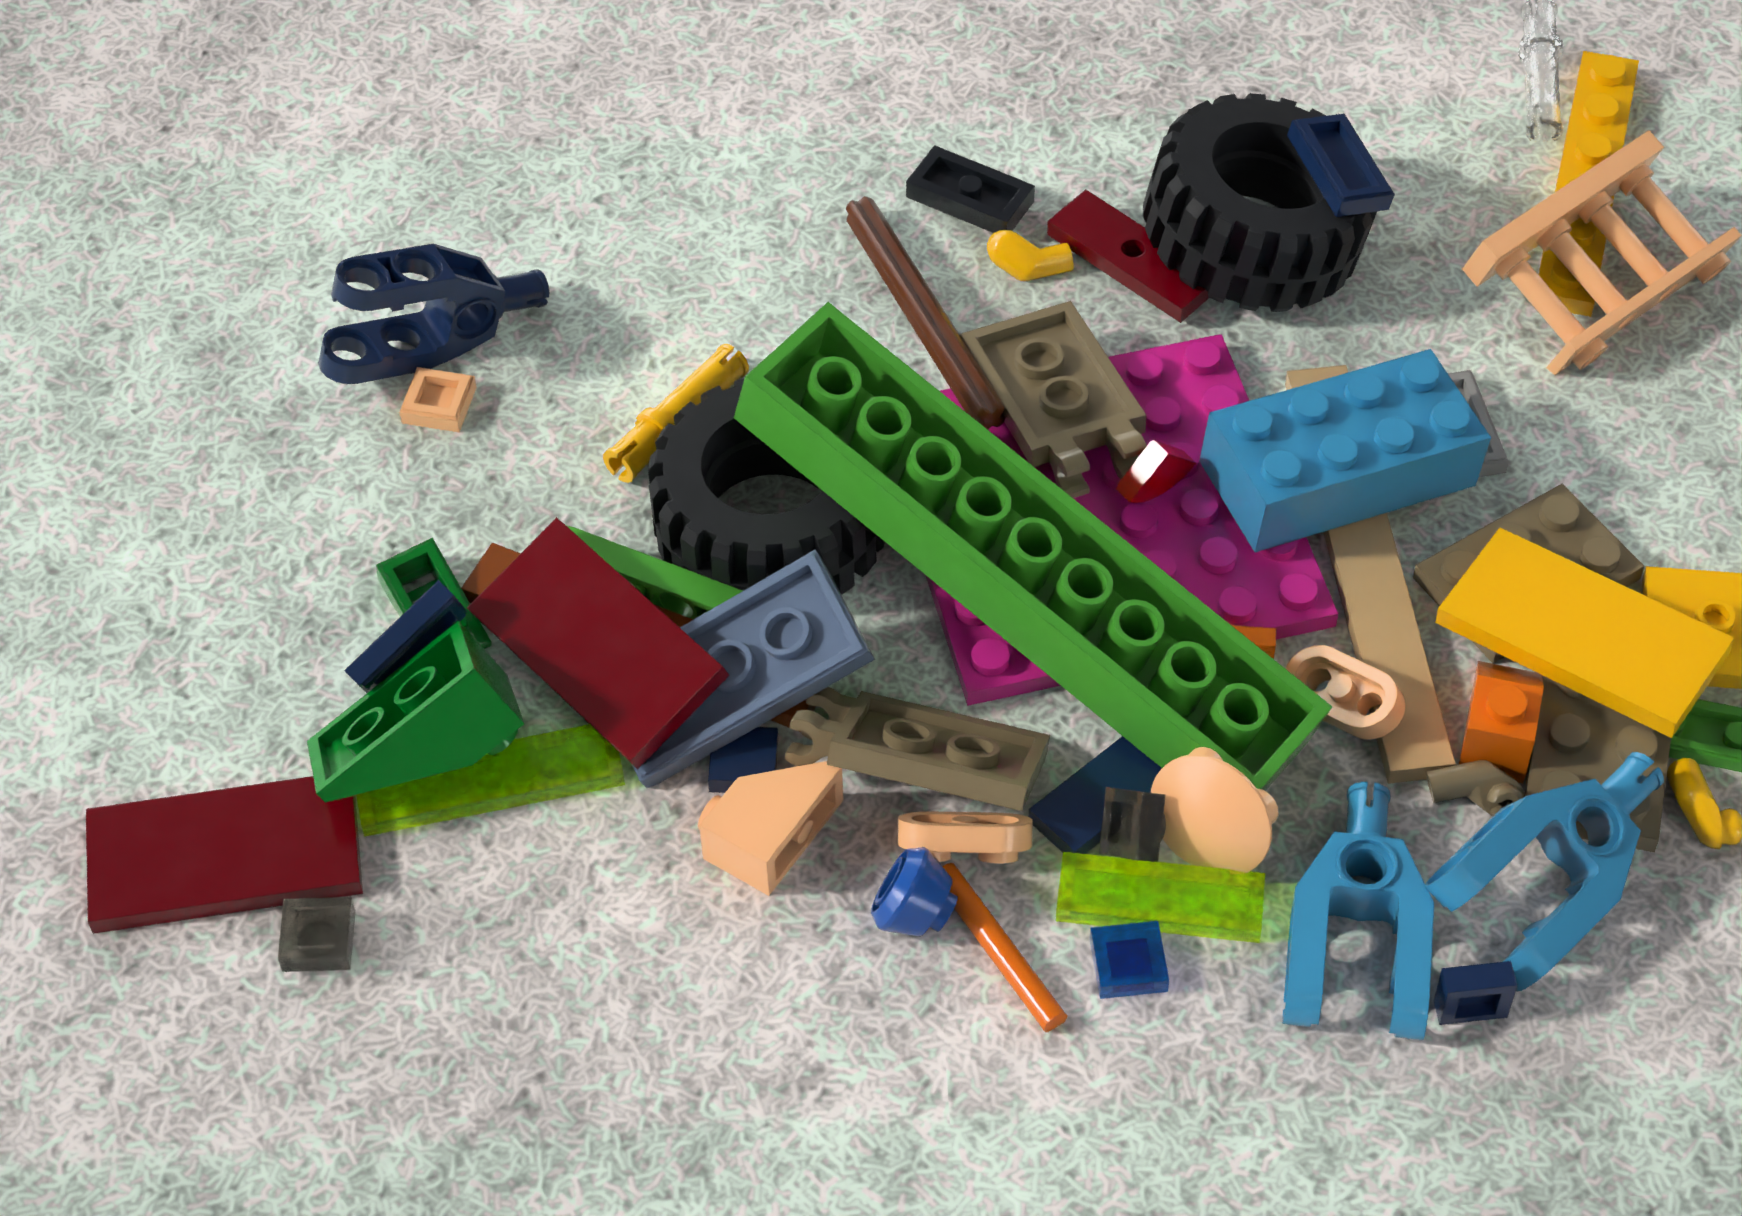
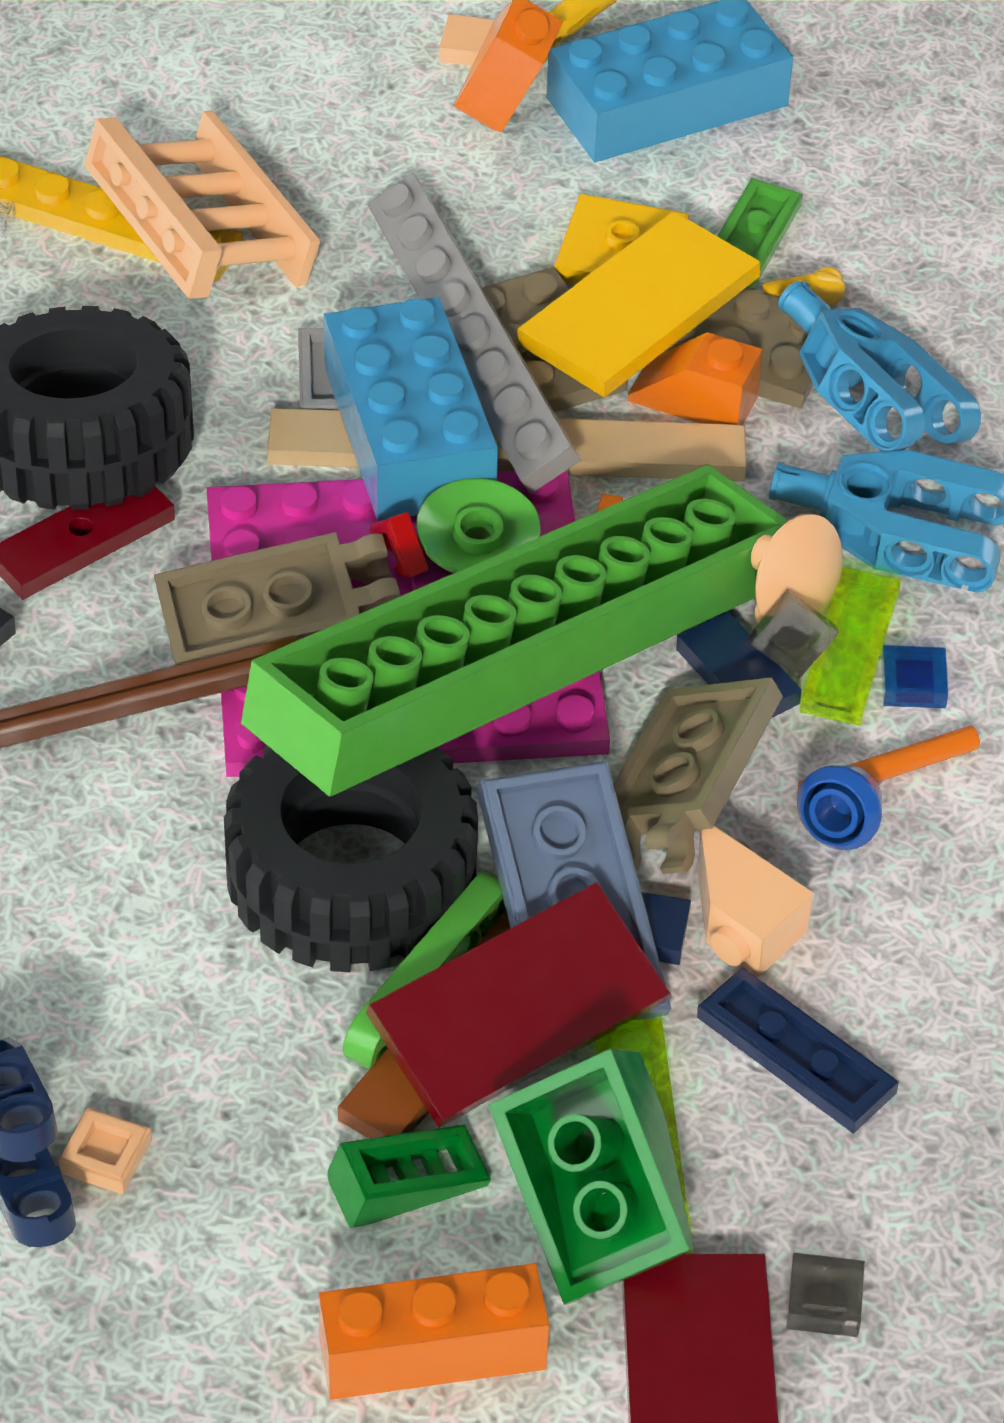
camera: 85 degrees left, 5 degrees down
dark blue tile [344,580,468,693] -> none
yellow pin [603,344,749,483] -> none
light nougat plate [898,811,1033,864] -> none
yellow arm [987,230,1074,281] -> none
light nougat plate [1285,645,1405,740] -> none
dark blue tile [1287,113,1395,217] -> none
dark tan arm [1426,760,1525,816] -> none
dark blue tile [1433,961,1517,1025] -> none
none -> orange brick [319,1263,549,1400]
none -> light grey plate [367,173,581,494]
none -> bright green dish [416,478,541,573]
none -> dark blue tile [697,967,899,1134]

